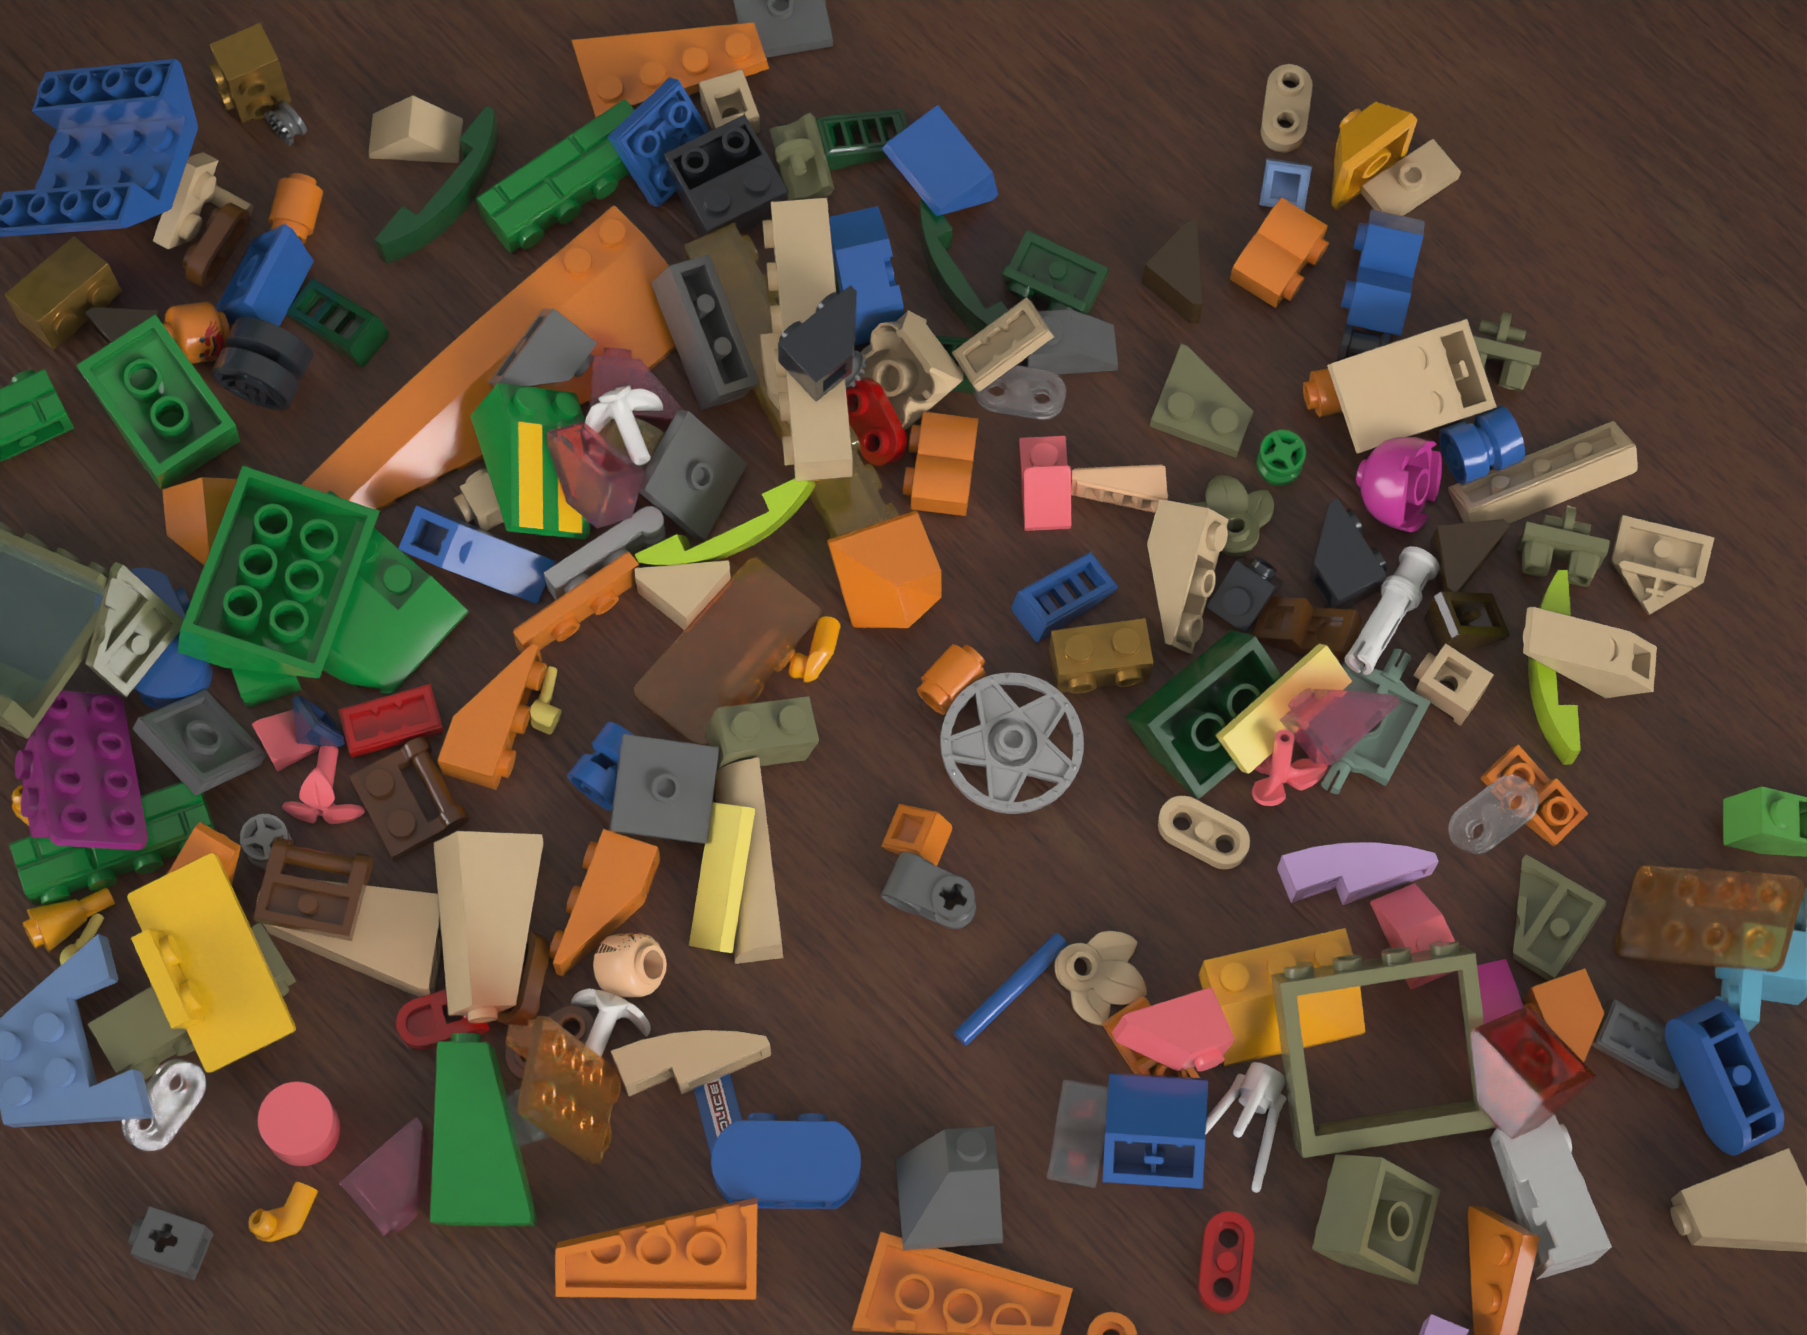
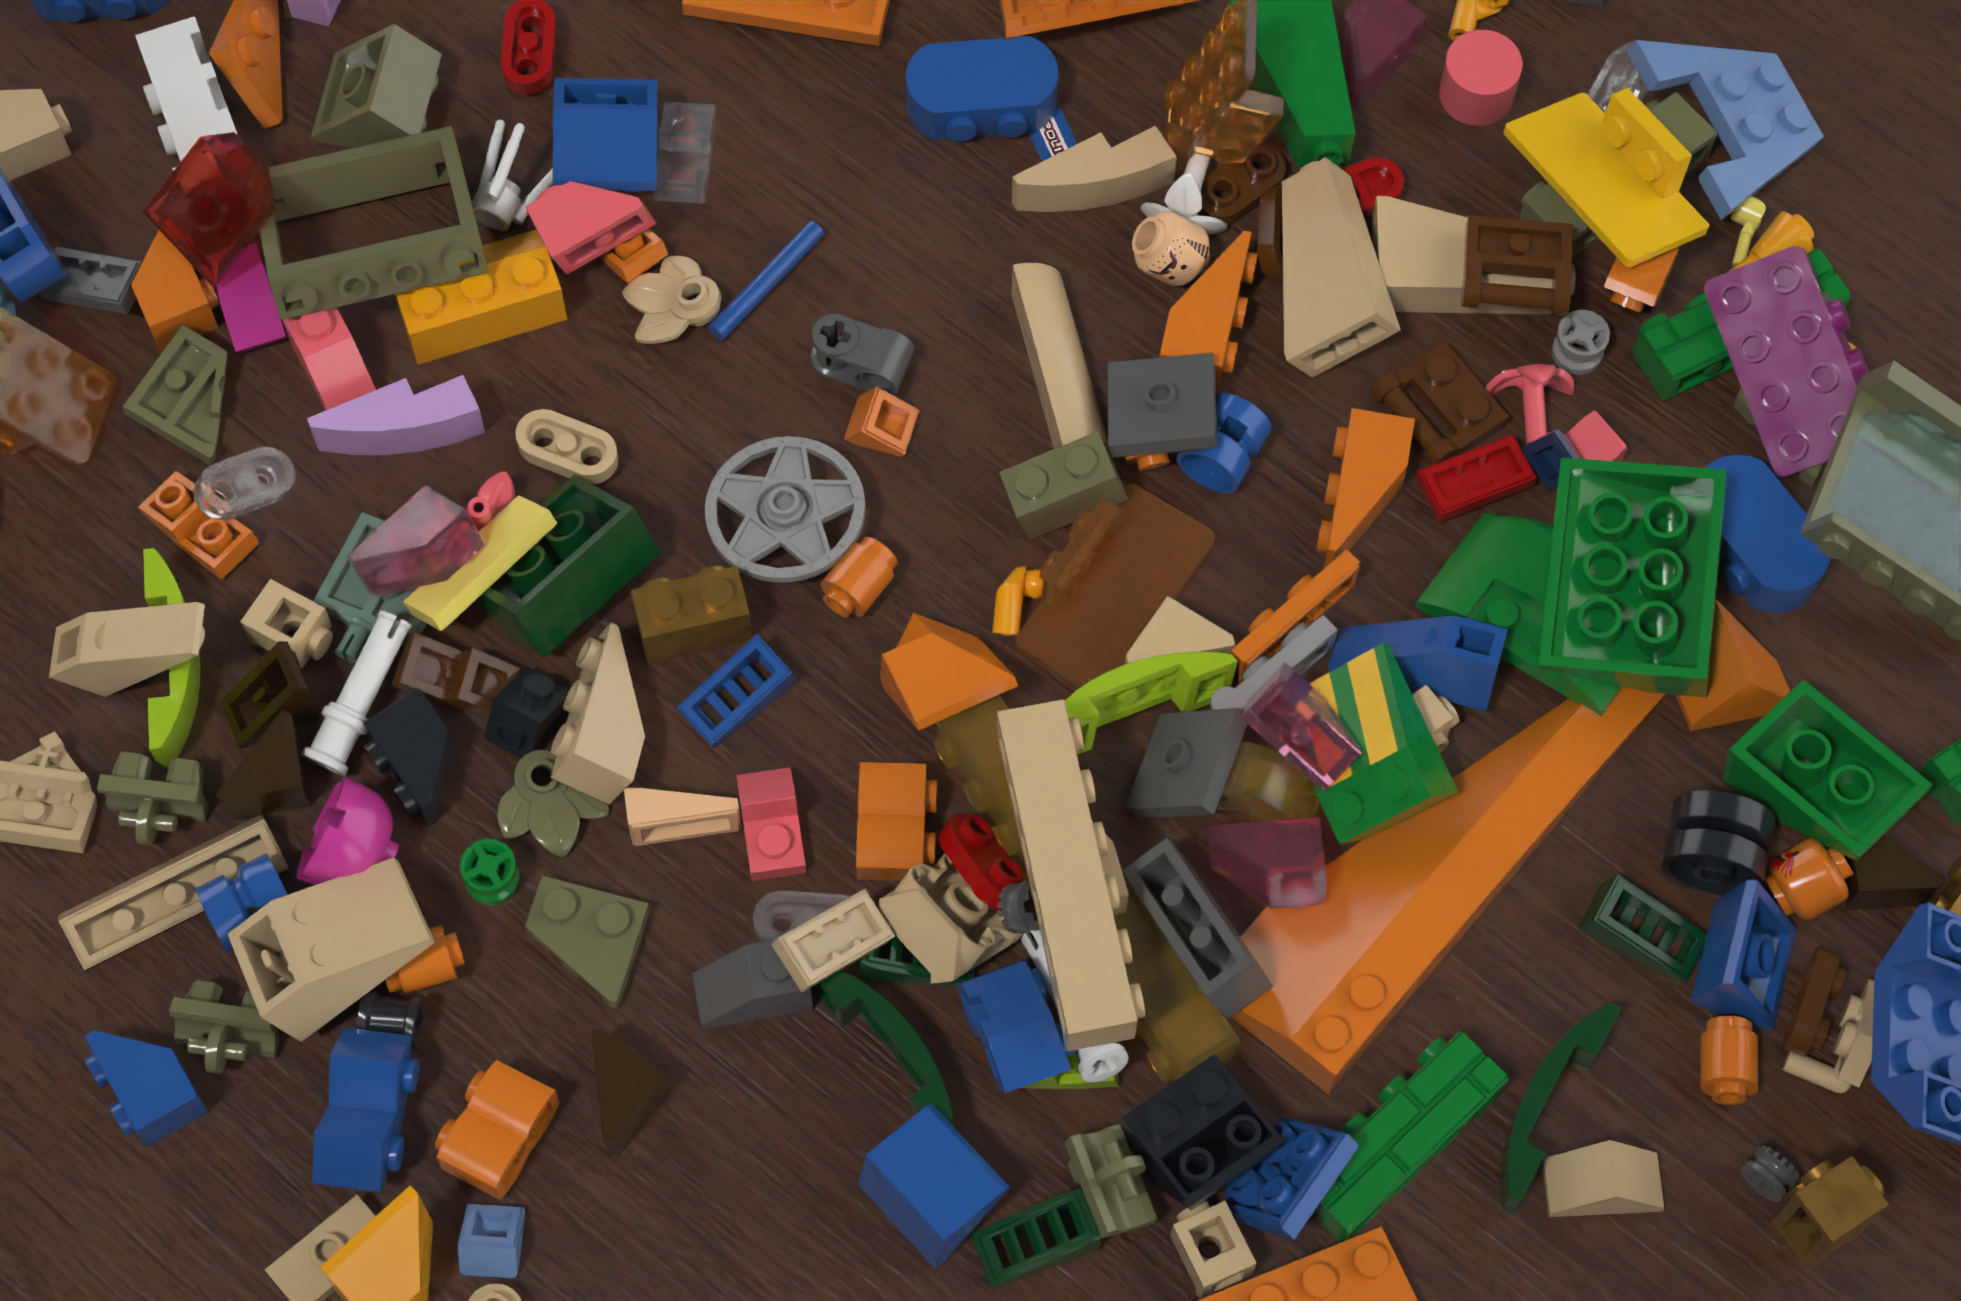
camera: 175 degrees right, 5 degrees down
olive wing [86,562,184,697] -> none
dark grey plate [133,689,267,796] -> none
dark grey slope [488,308,597,387] -> none
light yellow hand [530,666,561,735] -> none
white plant [585,385,663,466] -> none
light yellow tile [689,802,755,953] -> none
black slope [778,285,857,402] -> none
dark grey slope [896,1126,1003,1250] -> none
dark green bracket [1001,230,1110,315] -> none
none -> blue slope [84,1030,208,1147]

